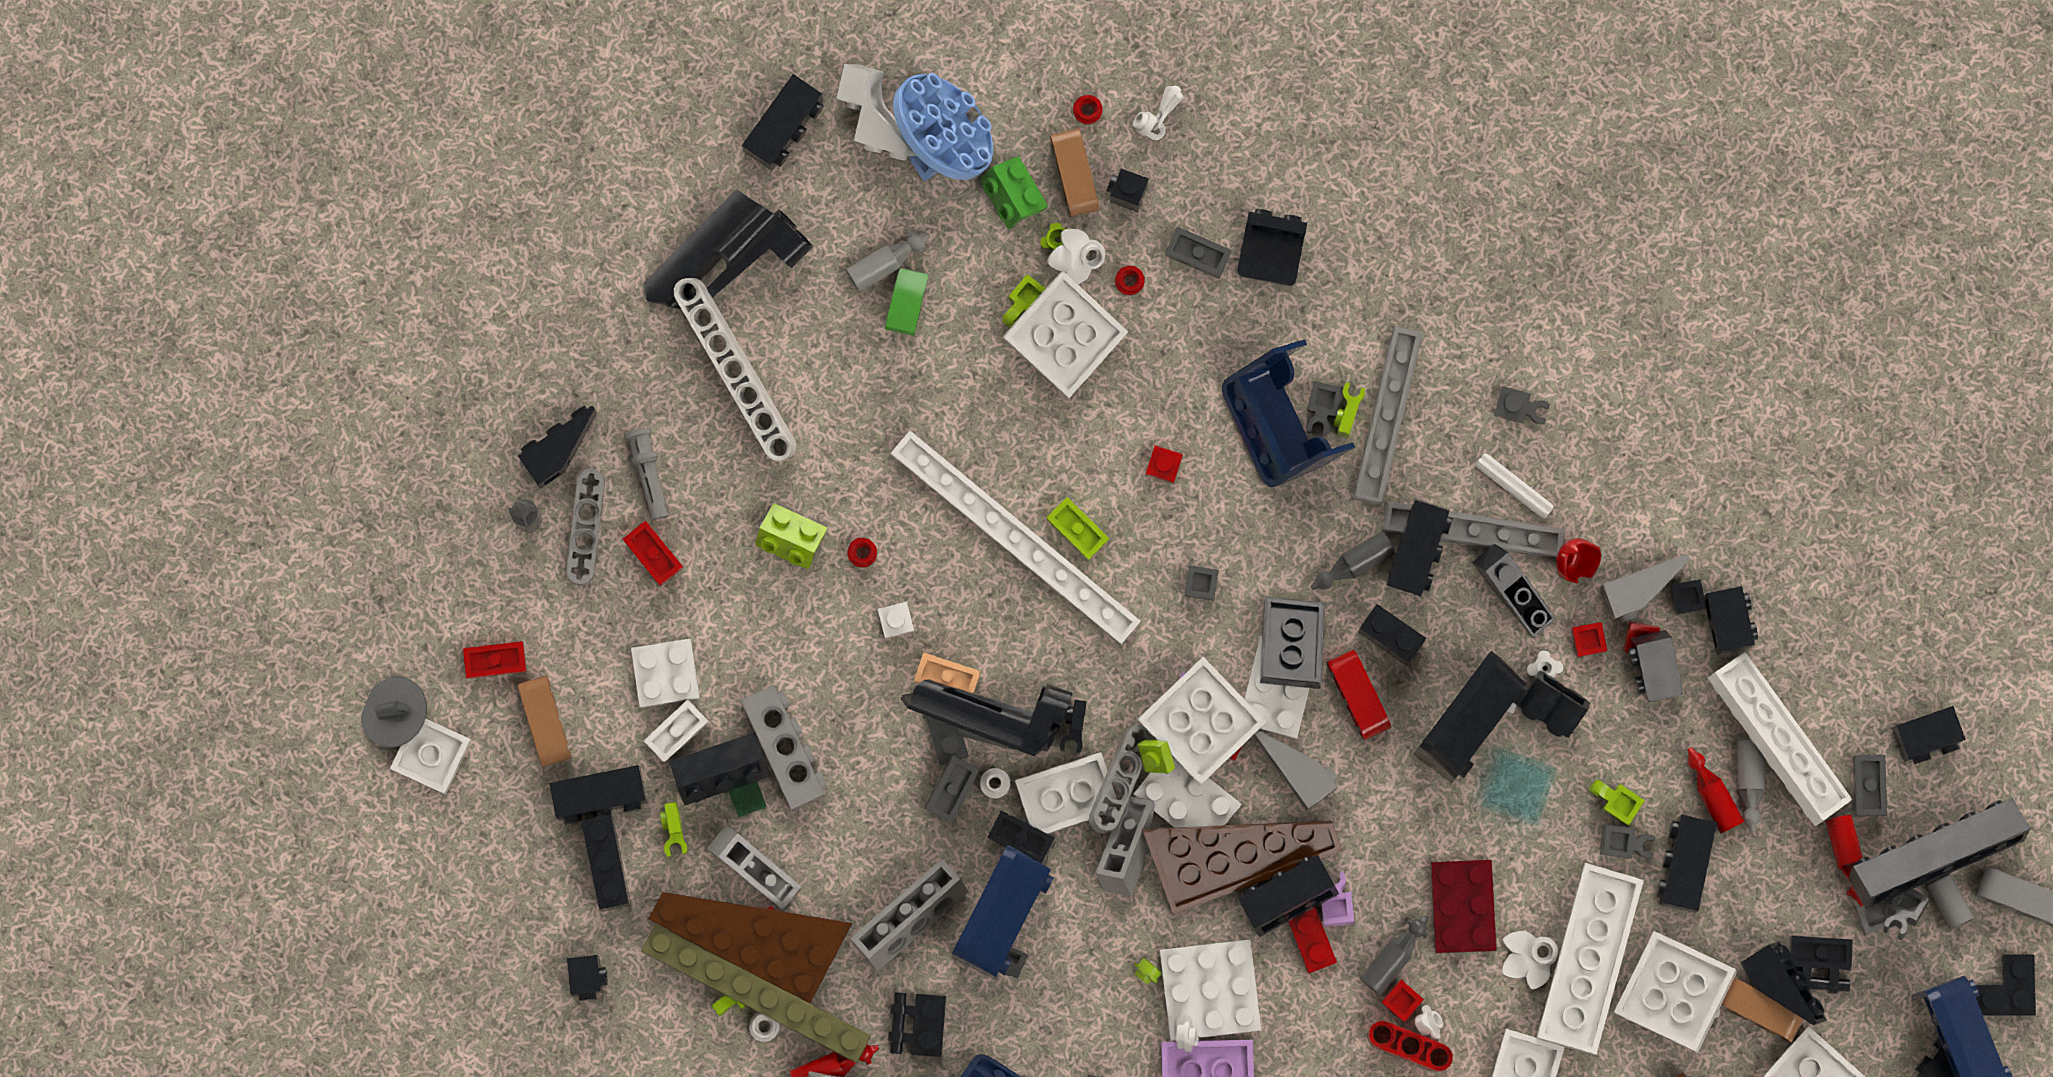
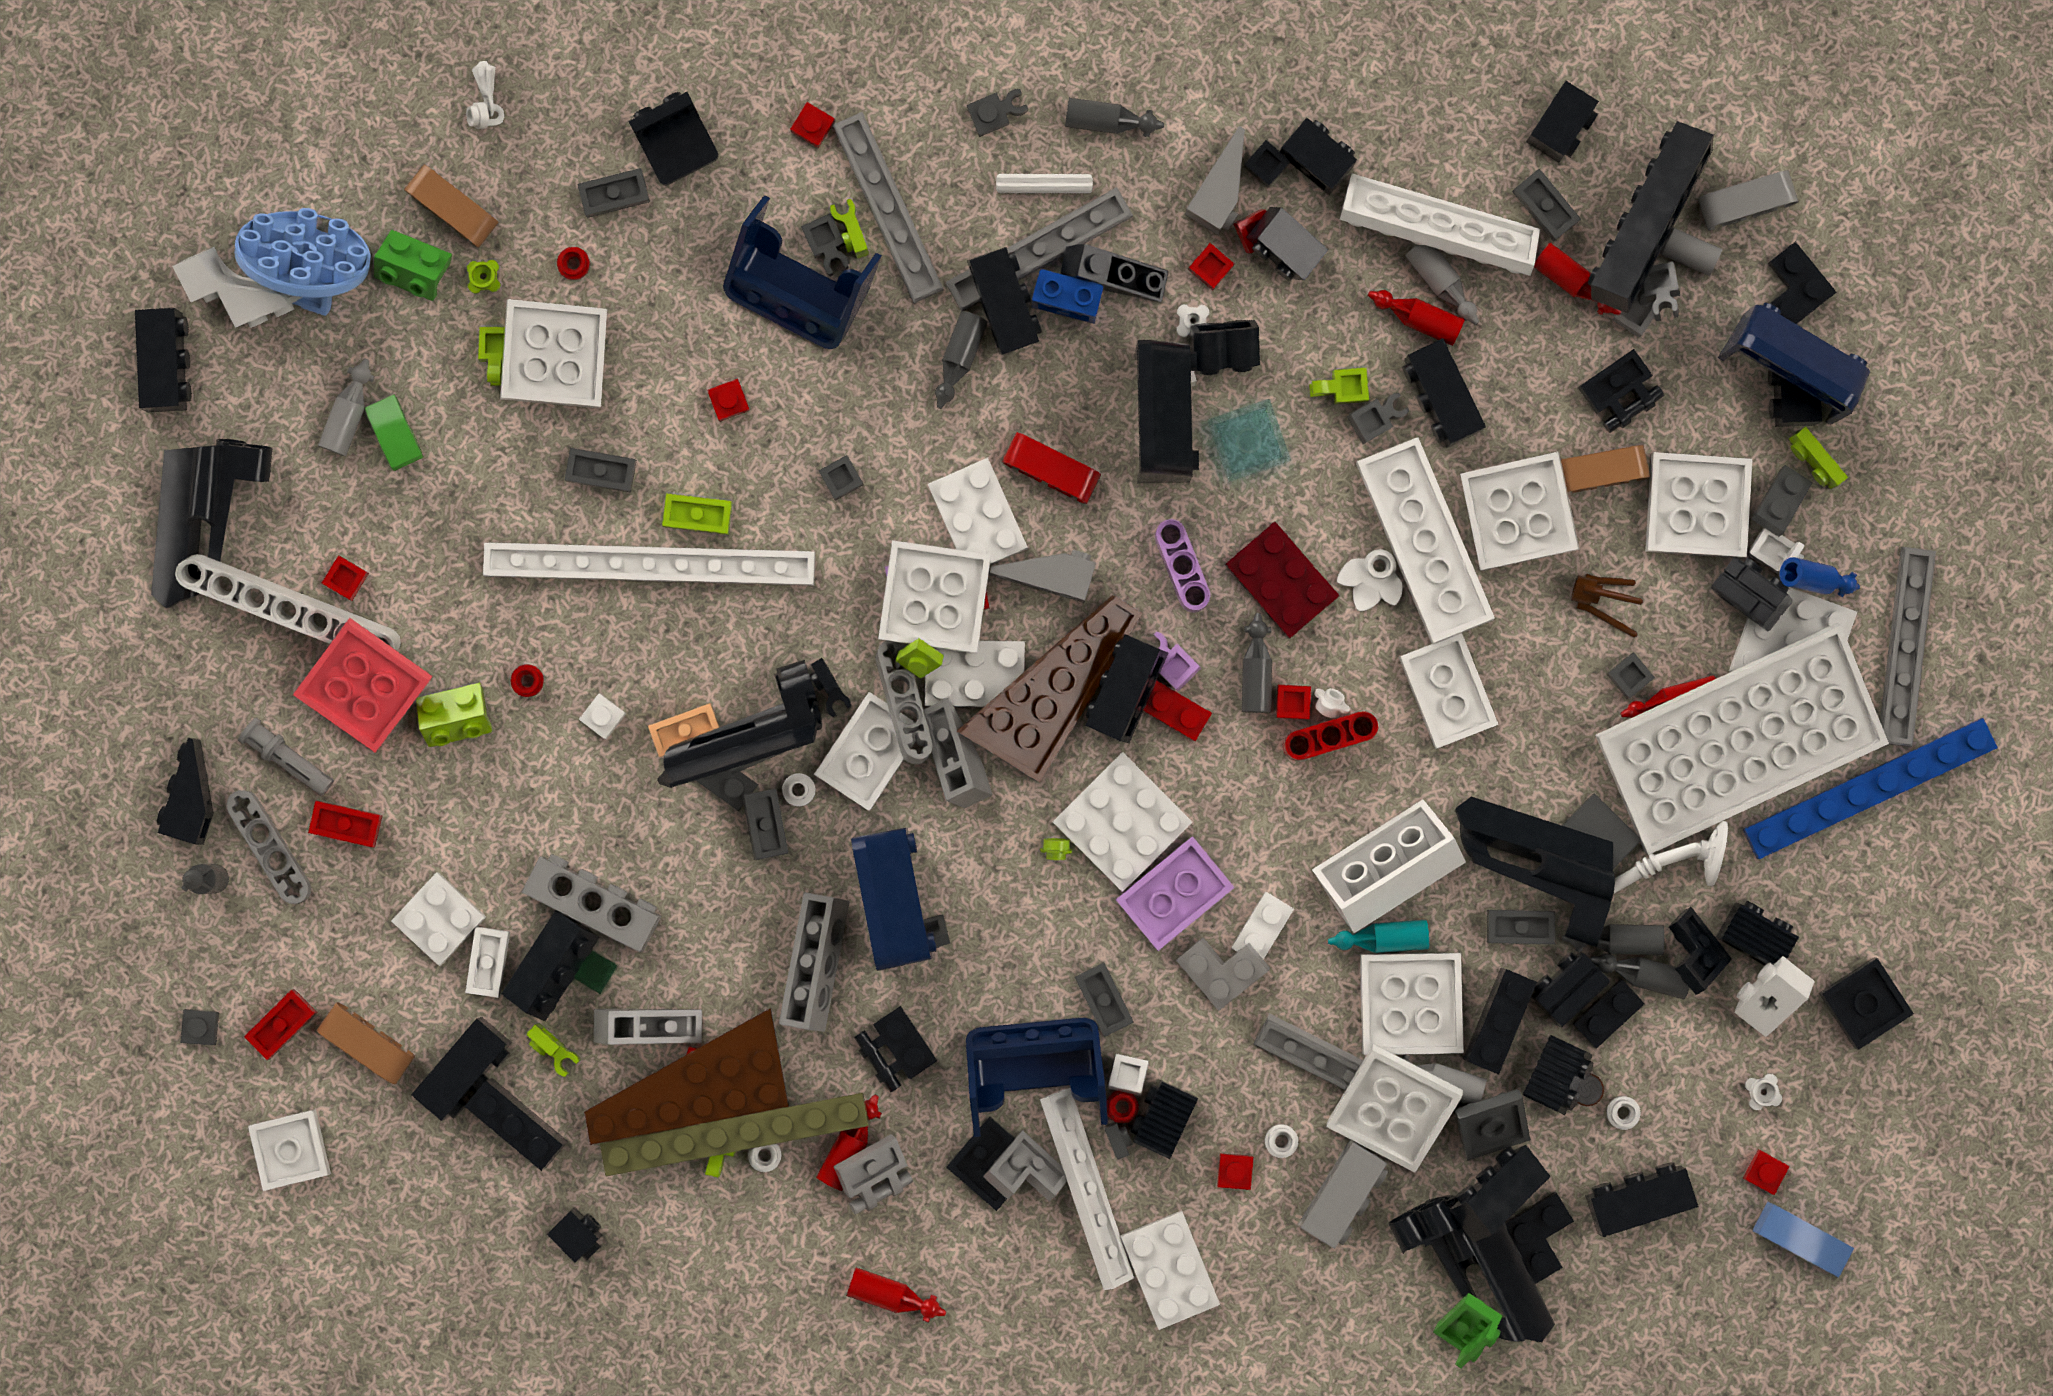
camera: 40 degrees left, 5 degrees up
dark grey shield [361,677,427,748] -> none
black hinge [987,810,1056,865] -> none
white plate [1047,229,1105,285] -> none
red plate [1073,95,1103,125] -> none
black brick [1107,168,1149,212] -> none
white plate [1176,1022,1199,1052] -> none
tile [1260,597,1325,689] -> none
black brick [1358,604,1426,666] -> none
red hair [1555,538,1602,584] -> none
black slope [1740,941,1827,1026] -> none
none -> dark grey plate [180,1009,219,1045]
none -> coral plate [293,618,433,753]
none -> red plate [322,555,369,601]
none -> dark grey plate [565,448,637,493]
none -> red plate [790,102,835,148]
none -> blue bracket [1031,269,1103,324]
none -> dark grey wheel [1065,97,1165,137]
none -> lavender beam [1155,519,1210,613]

